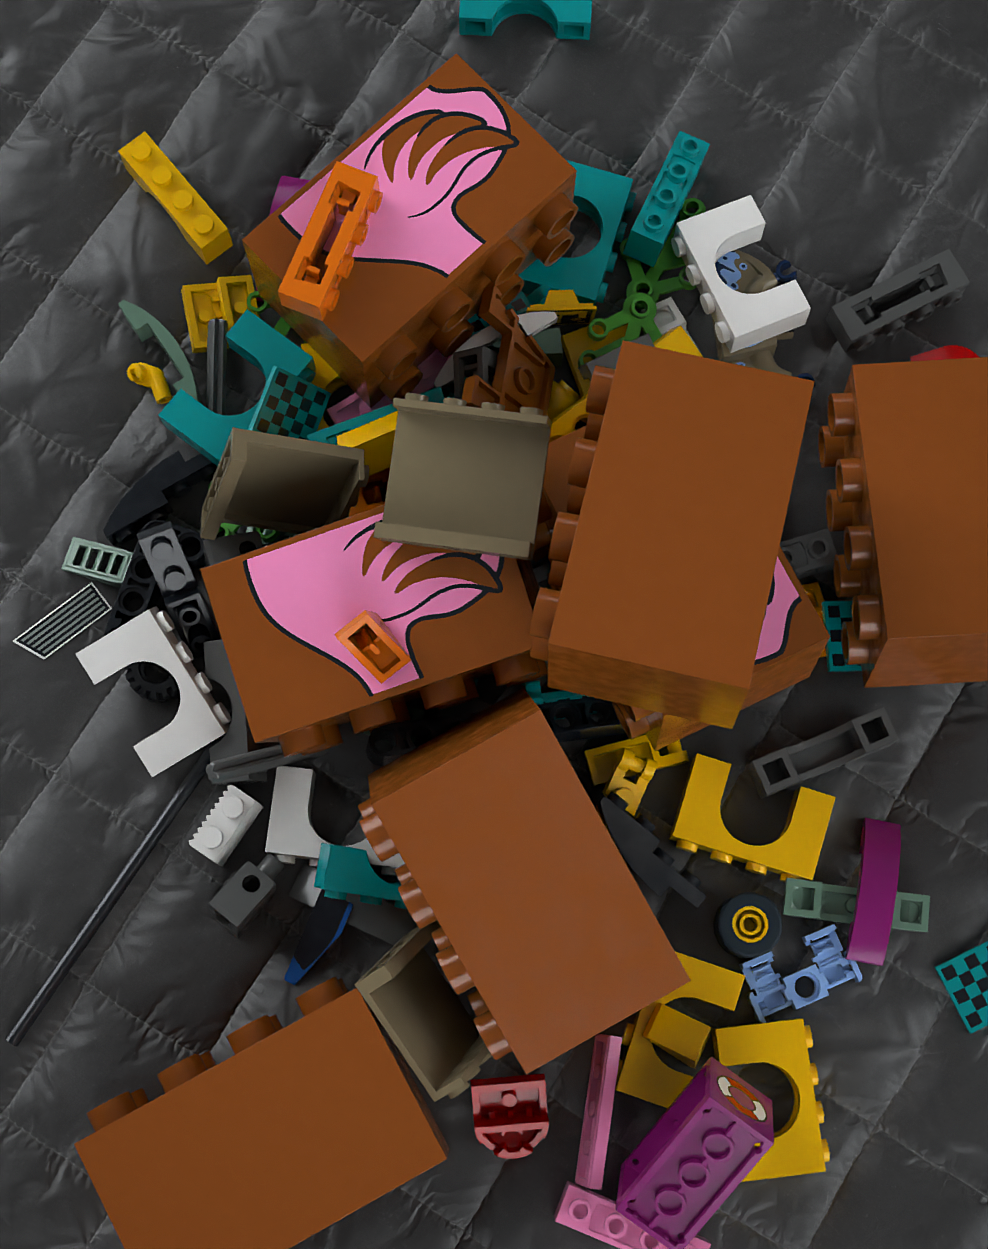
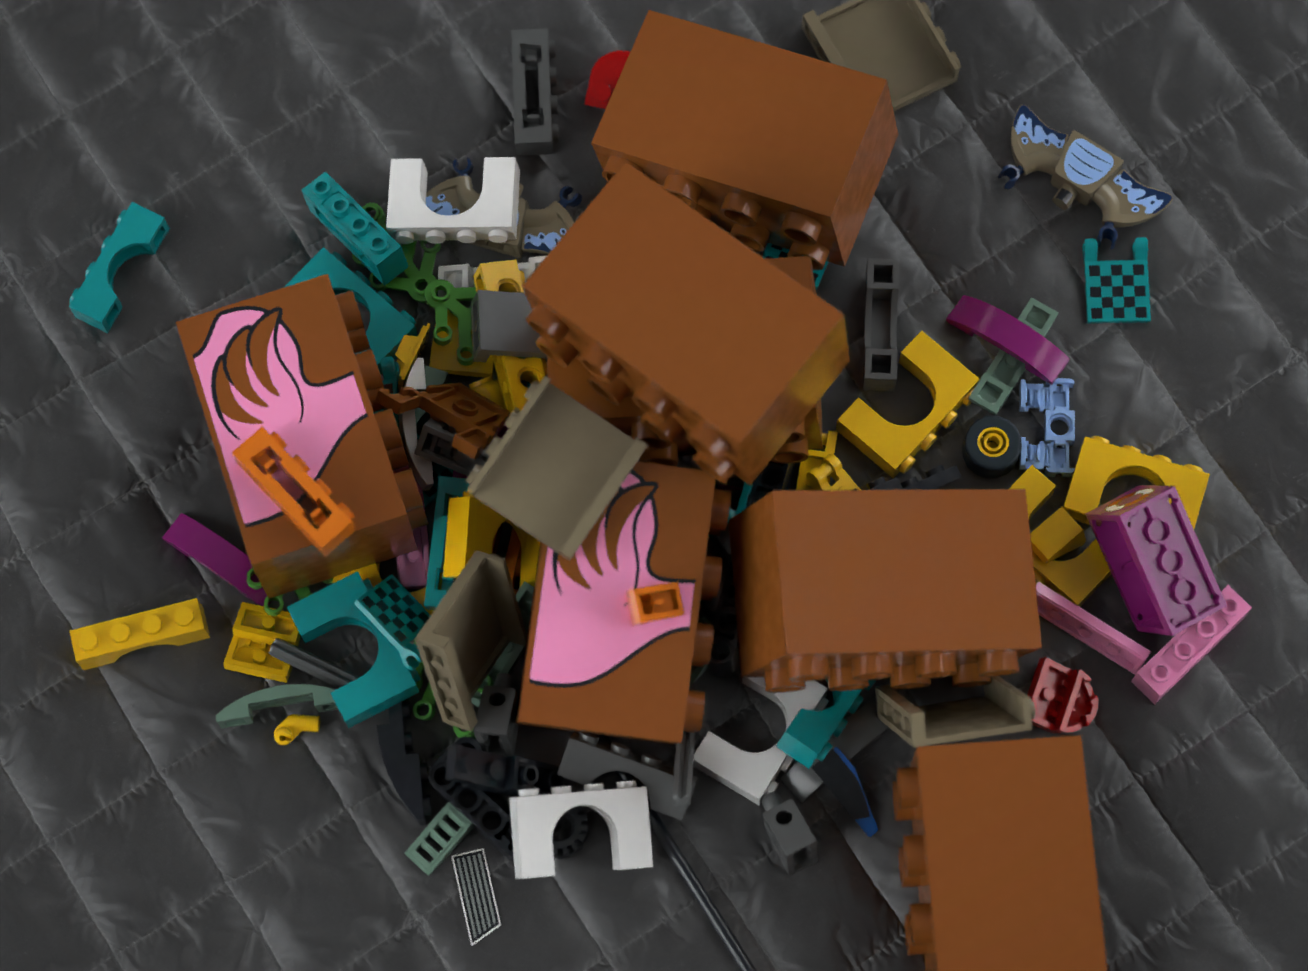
camera: 60 degrees left, 5 degrees down
white brick [189,785,263,866] -> none

